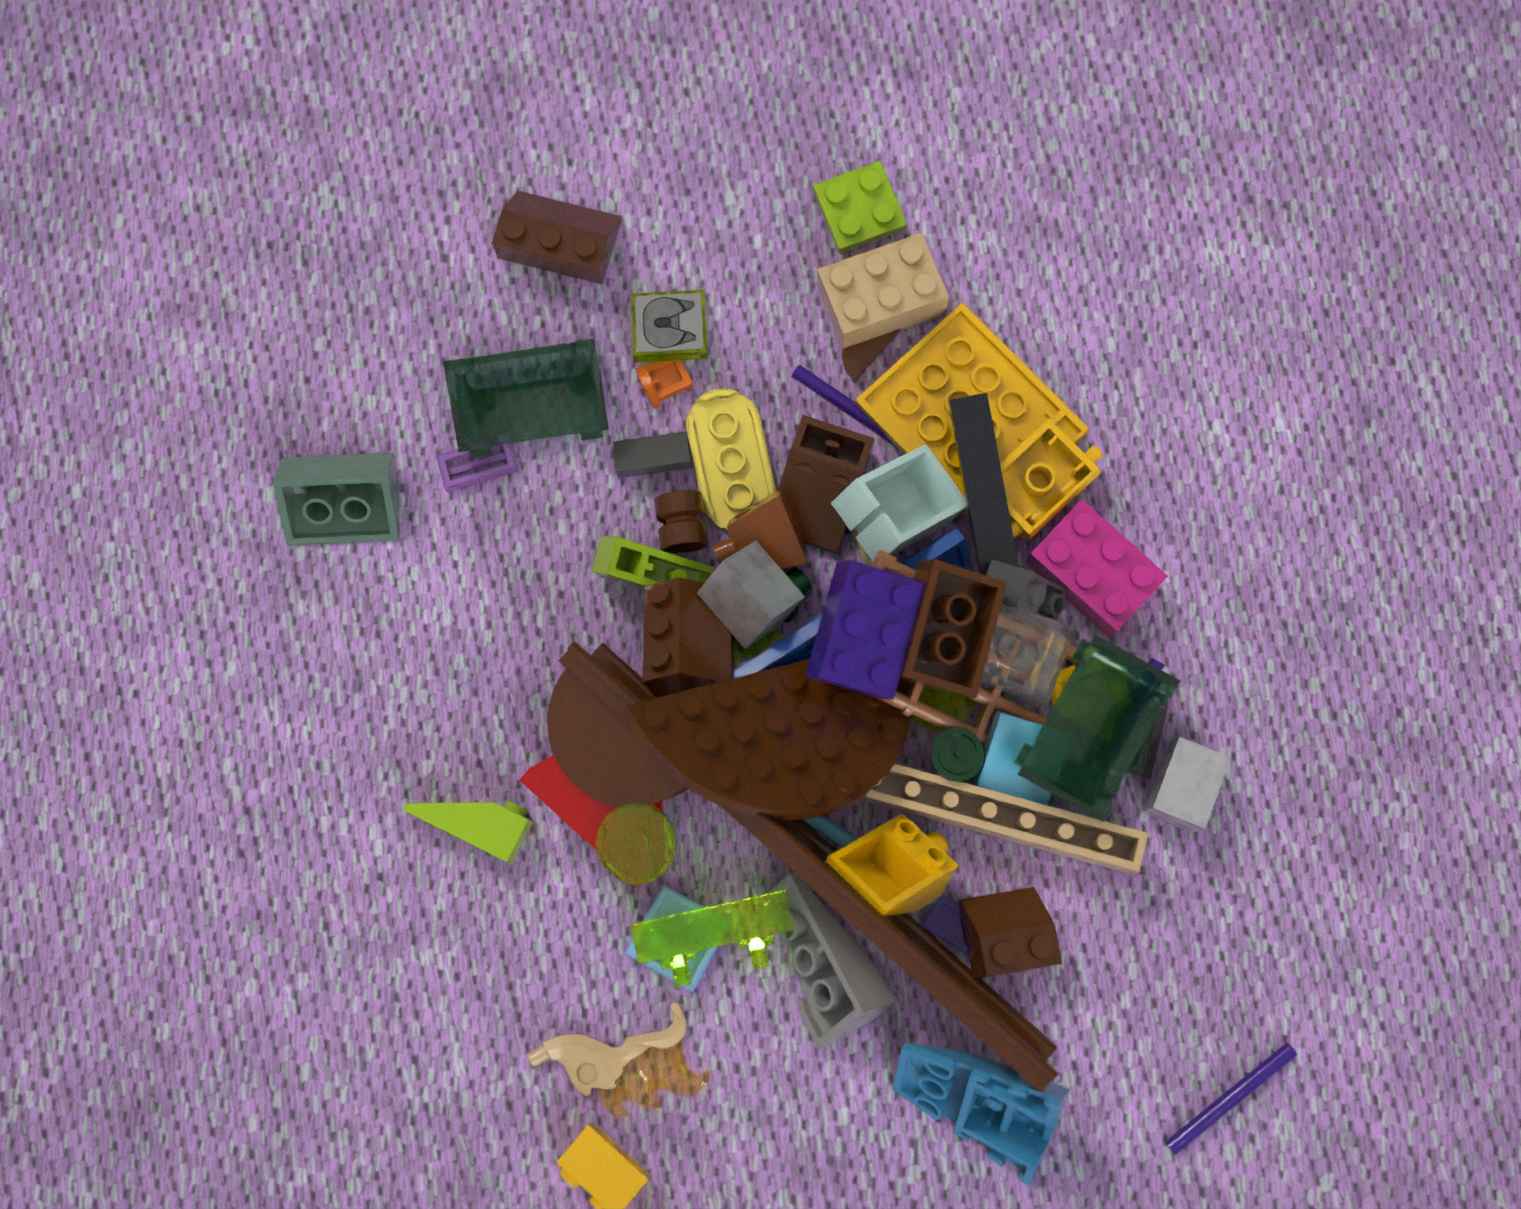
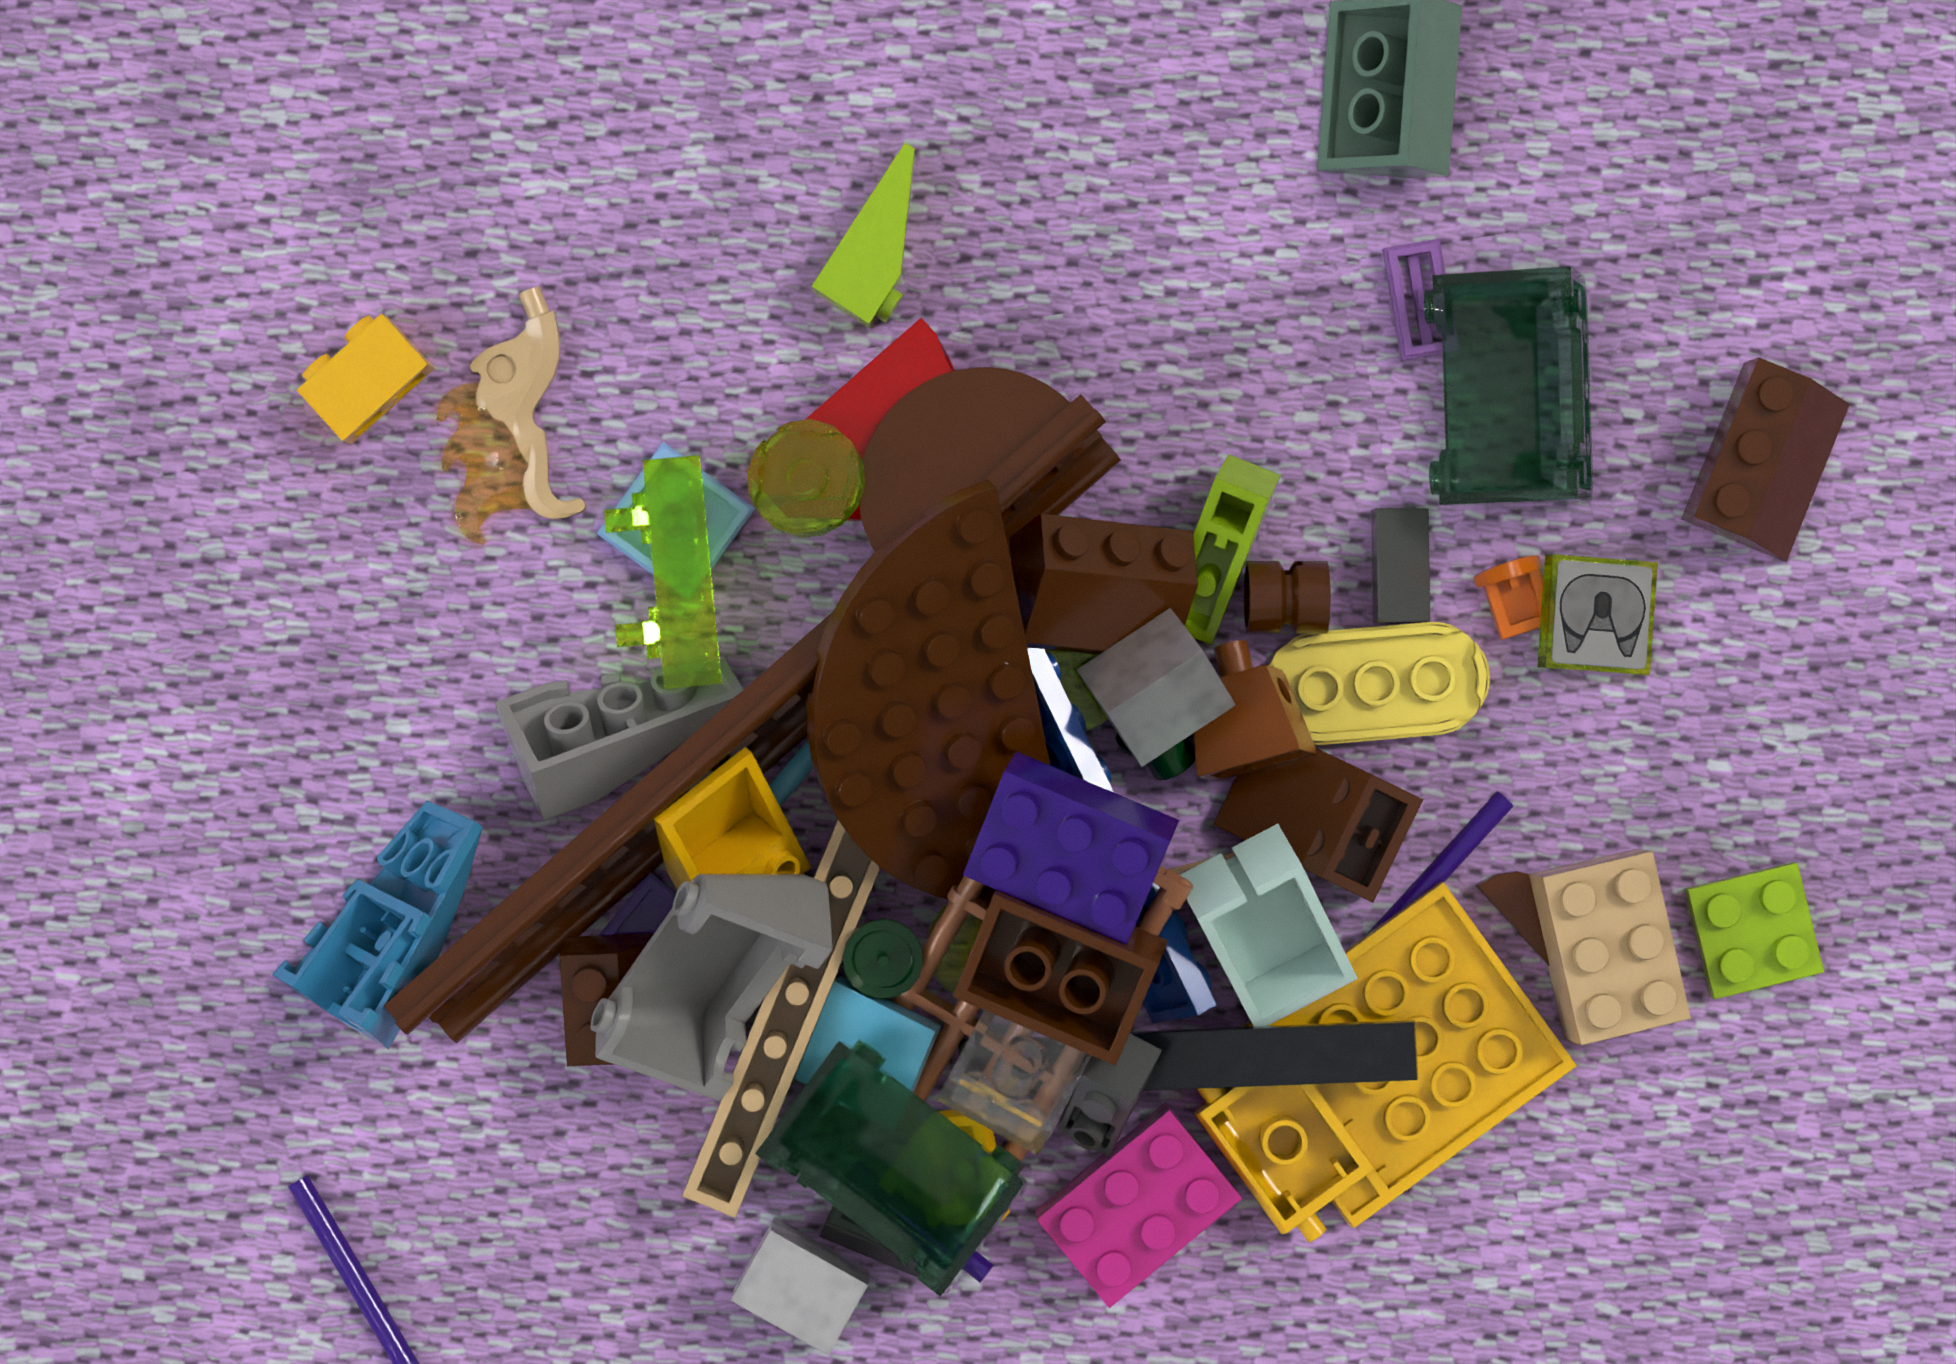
camera: 95 degrees right, 10 degrees up
none -> light grey windscreen [591,874,833,1101]

